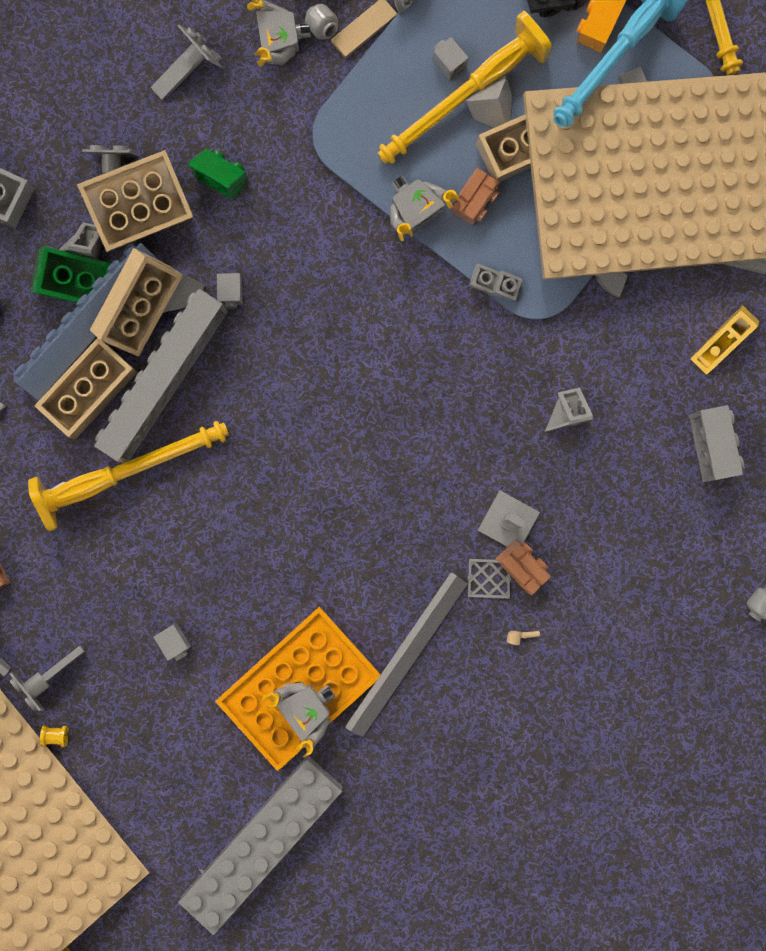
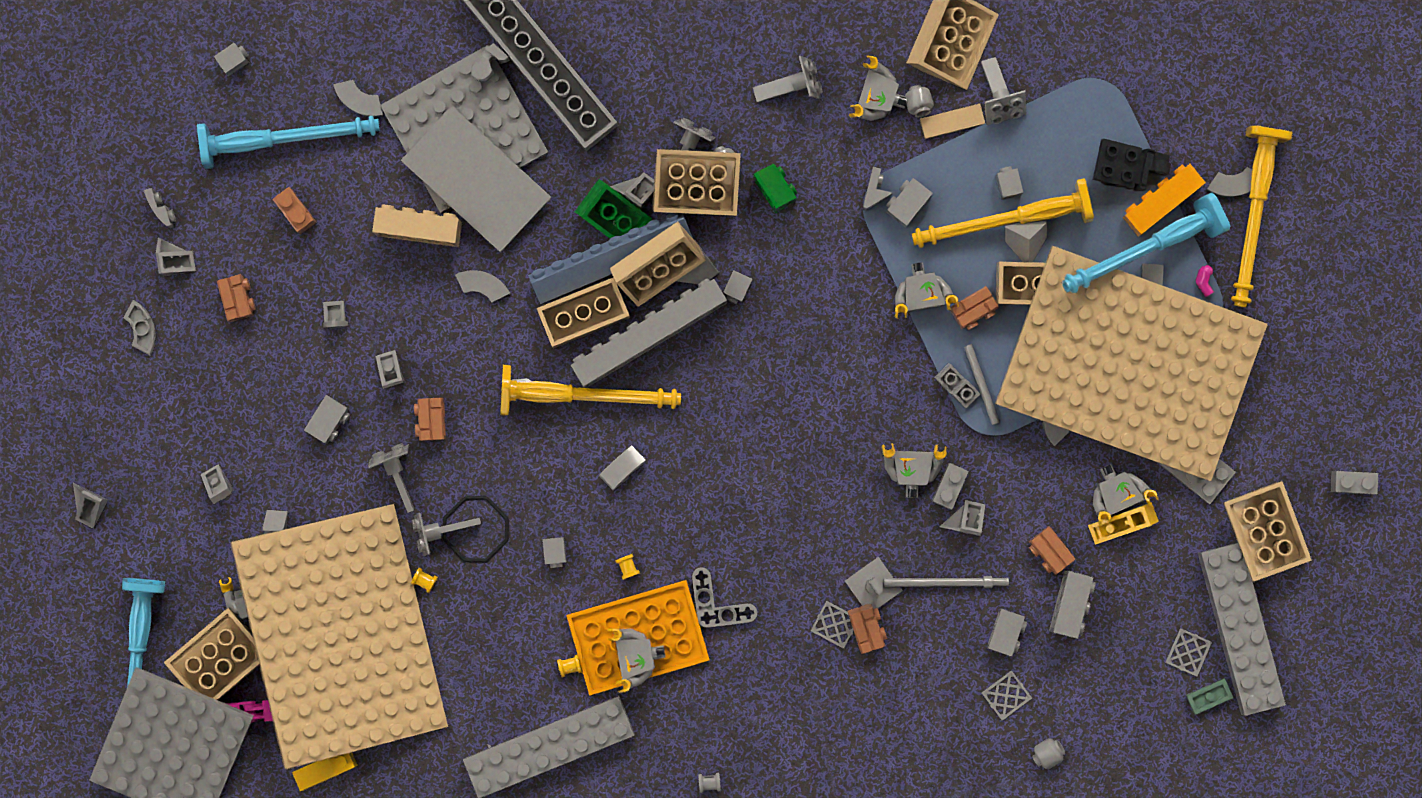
camera: 40 degrees right, 0 degrees up
light grey tile [346,572,468,737] -> none
tan hand [507,631,540,645] -> none
none -> black piece [442,496,509,563]
none -> yellow bush [557,654,582,677]
none -> light grey slope [599,445,645,490]
none -> yellow bush [615,554,640,580]
none -> light grey beam [692,567,757,627]
none -> light grey bush [698,773,721,793]
none -> light grey slope [862,167,892,210]
none -> light grey torso [882,443,947,498]
none -> light grey bar [884,576,1009,588]
none -> light grey brick [886,178,933,228]
none -> light grey brick [931,463,969,510]
none -> light grey bar [964,344,1000,425]
none -> light grey window [982,670,1032,720]
none -> light grey brick [986,608,1027,656]
none -> nougat brick [1029,526,1075,575]
none -> light grey torso [1092,464,1159,526]
none -> dark pink arm [1196,265,1214,297]

